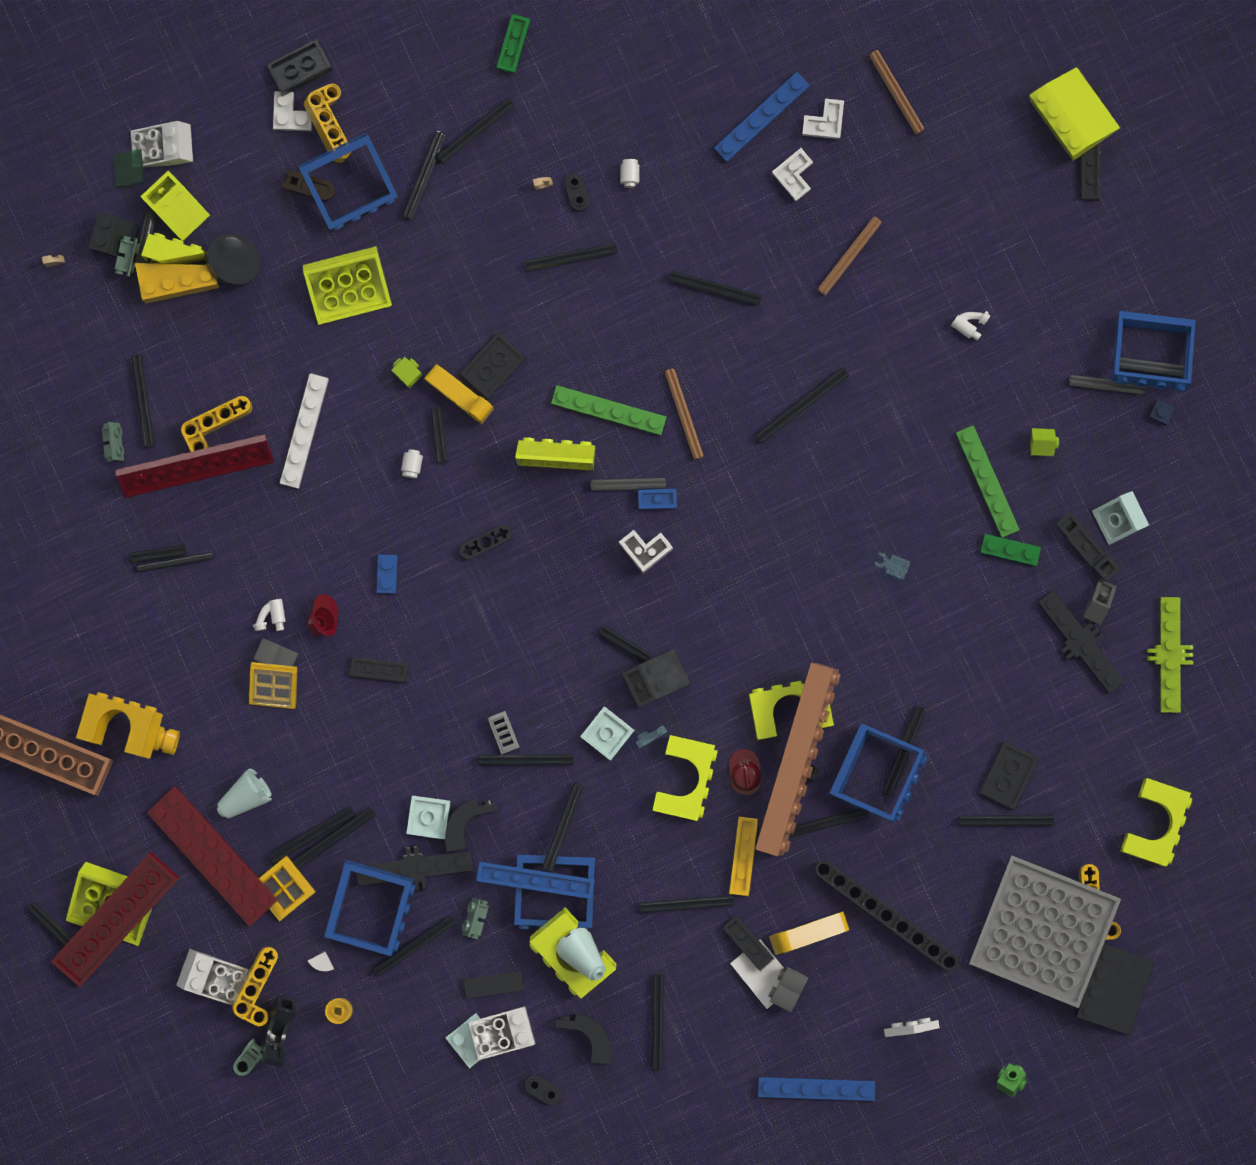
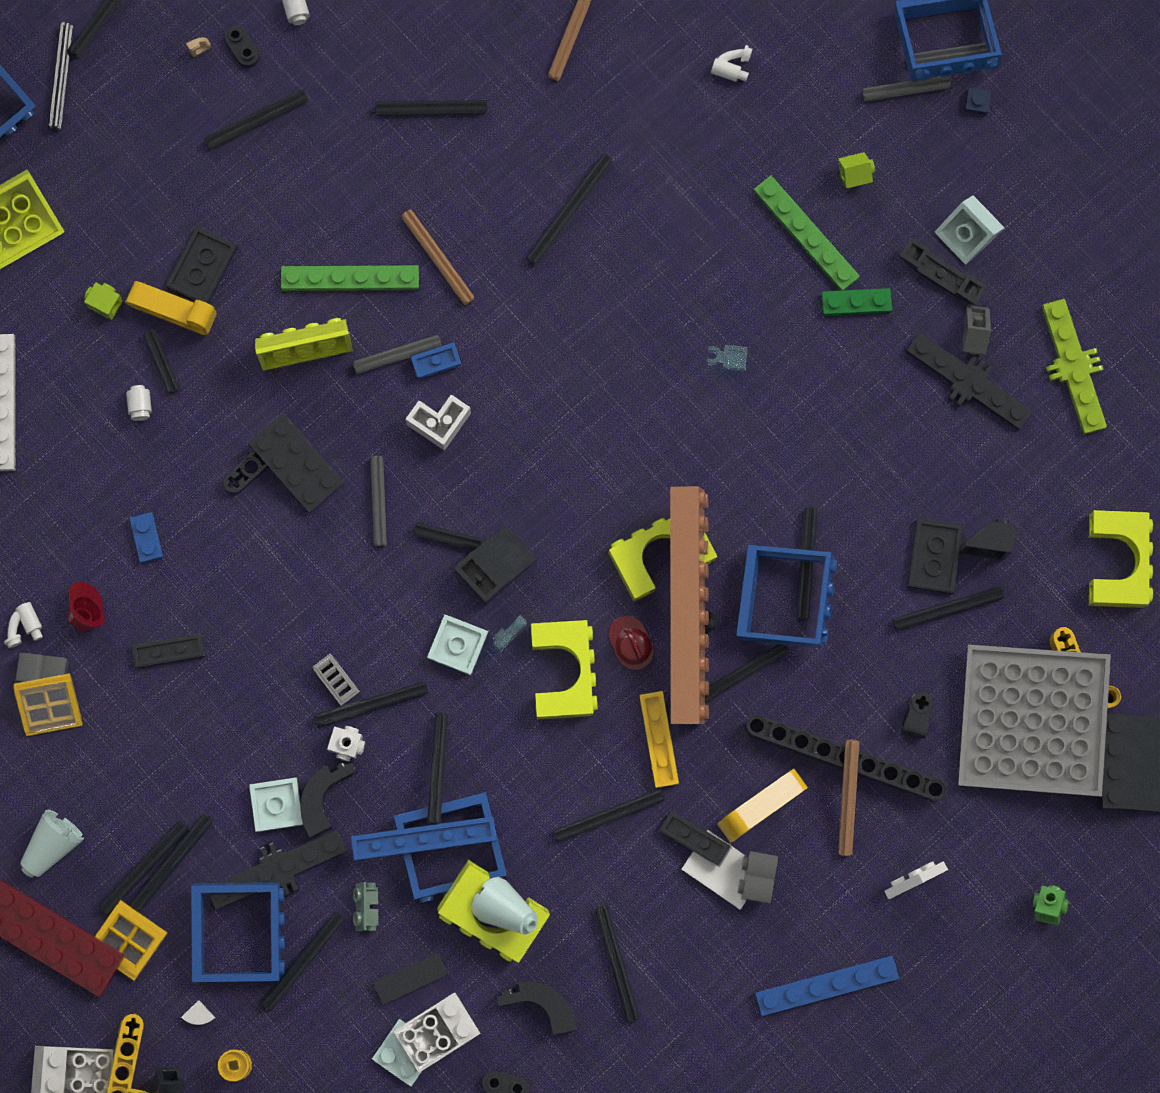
camera: 25 degrees left, 5 degrees down
none -> black plate [247,413,344,513]
none -> white brick [327,726,365,762]
none -> dark grey axle [370,456,387,547]
none -> medium nougat axle [838,739,859,856]
none -> black piece [901,692,933,739]
none -> black slope [959,519,1015,560]

